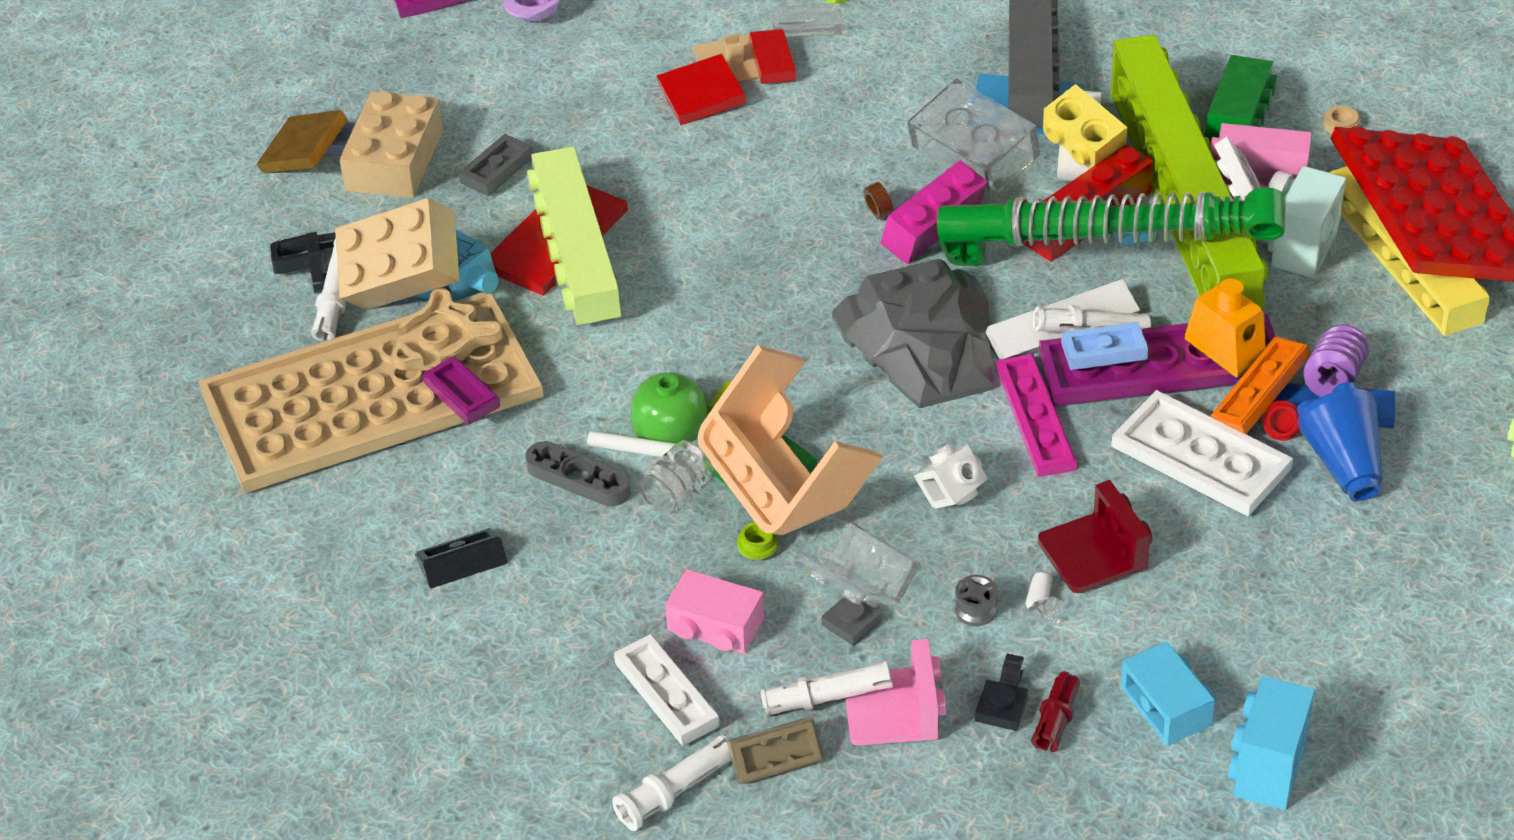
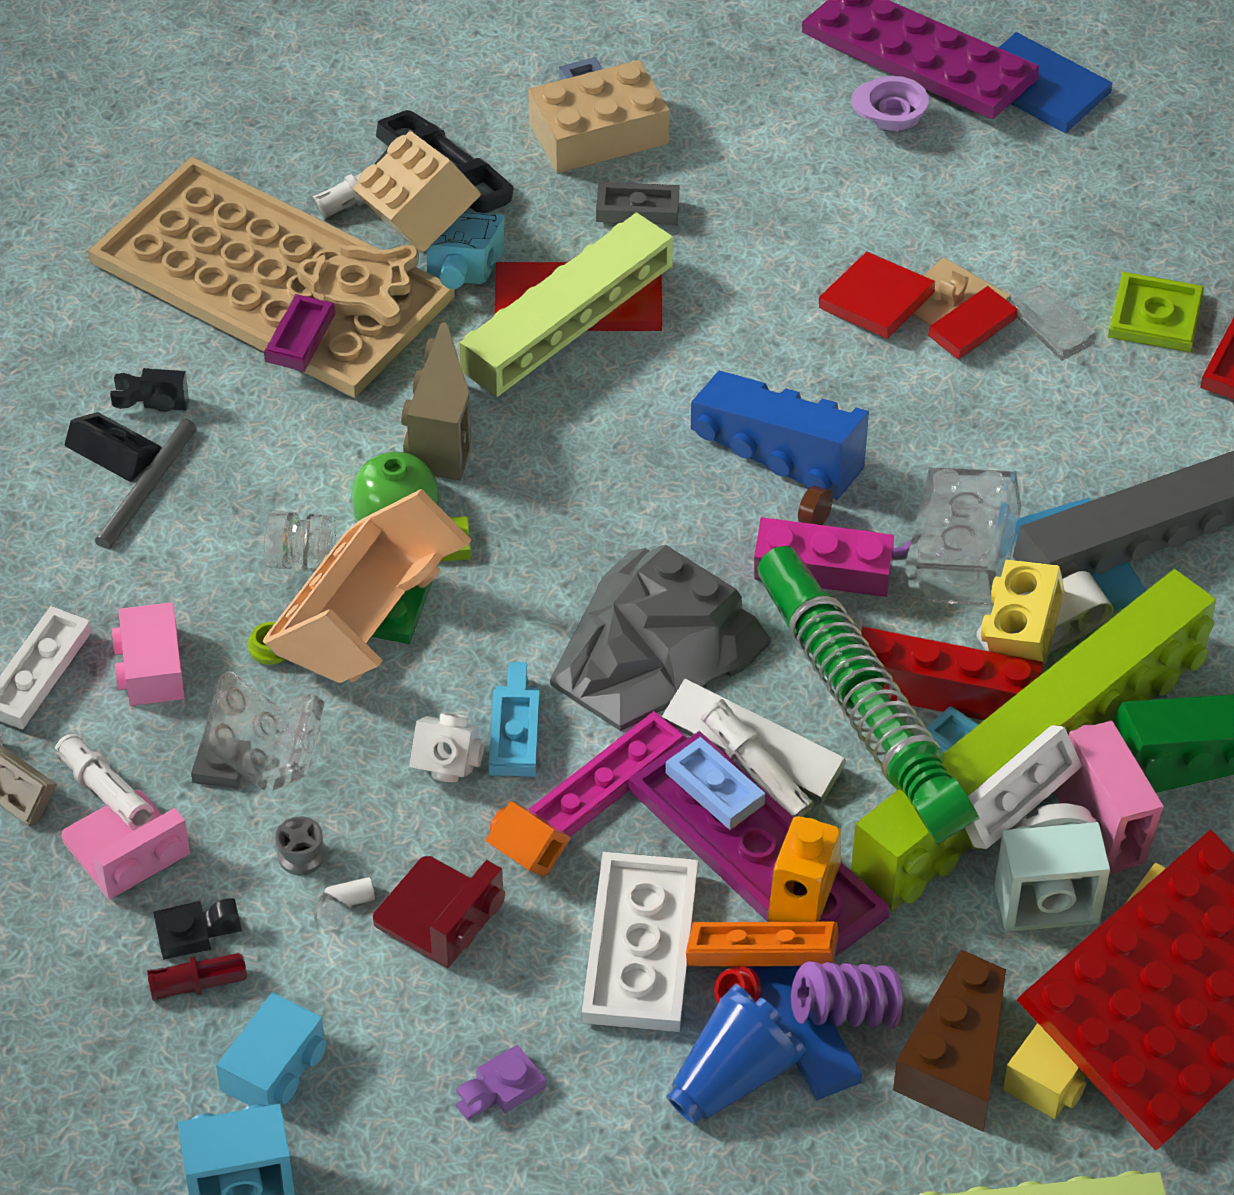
camera: 55 degrees right, 5 degrees up
pearl gold tile [256,110,348,173] -> none
dark grey beam [525,441,631,506] -> none
white piece [587,431,706,464] -> none
none -> dark grey bar [95,419,197,549]
none -> black plate [110,368,189,412]
none -> dark tan slope [401,322,472,481]
none -> medium lavender plate [456,1044,546,1121]
none -> orange brick [485,800,571,877]
none -> medium azure hinge [489,662,540,777]
none -> blue wedge [690,370,869,500]
none -> reddish brown wedge [893,949,1006,1132]

